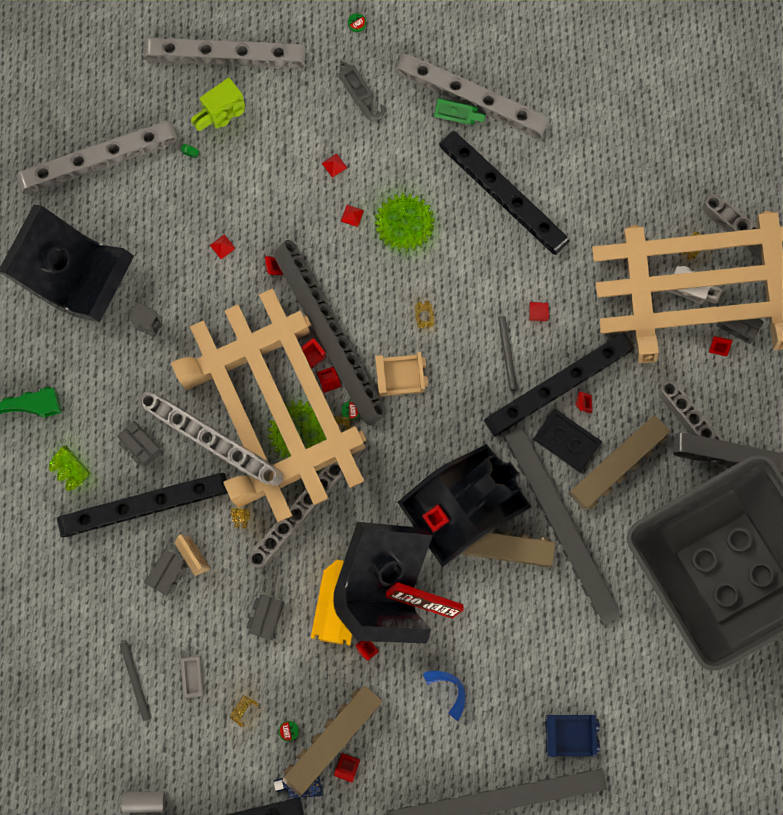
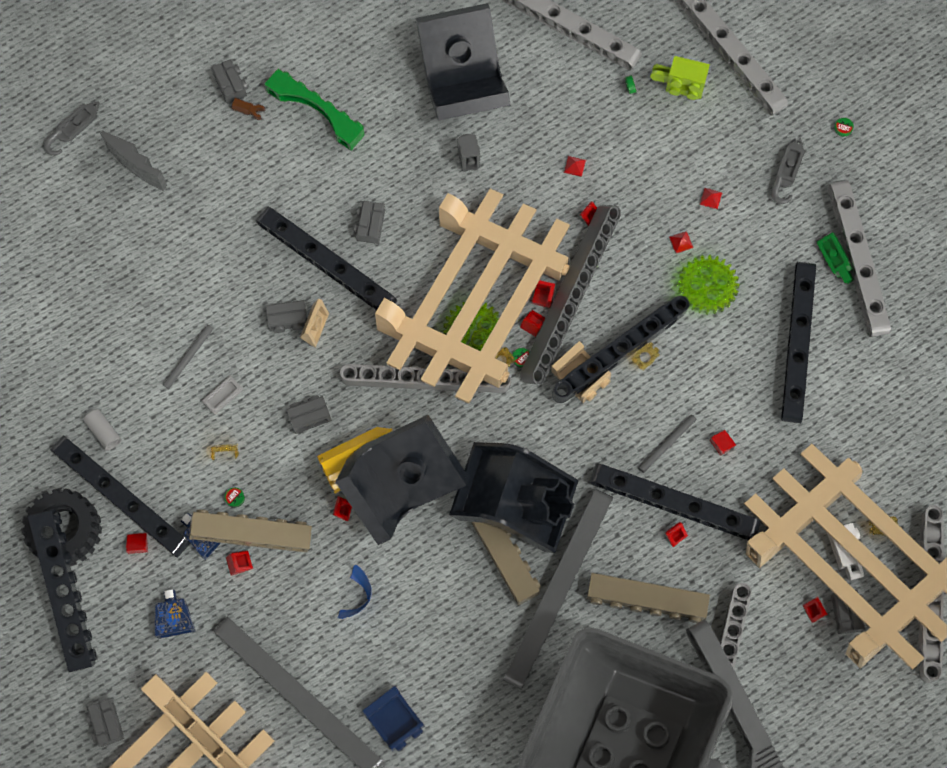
camera: 55 degrees right, 5 degrees down
clear neon green plate [49,445,91,491] -> none
light grey beam [140,392,284,486] -> none
clear yellow piece [231,508,251,528] -> none
tile [386,582,464,619] -> none
red slope [422,504,450,532] -> none
black tile [533,409,602,473] -> none
none -> black beam [552,296,690,403]

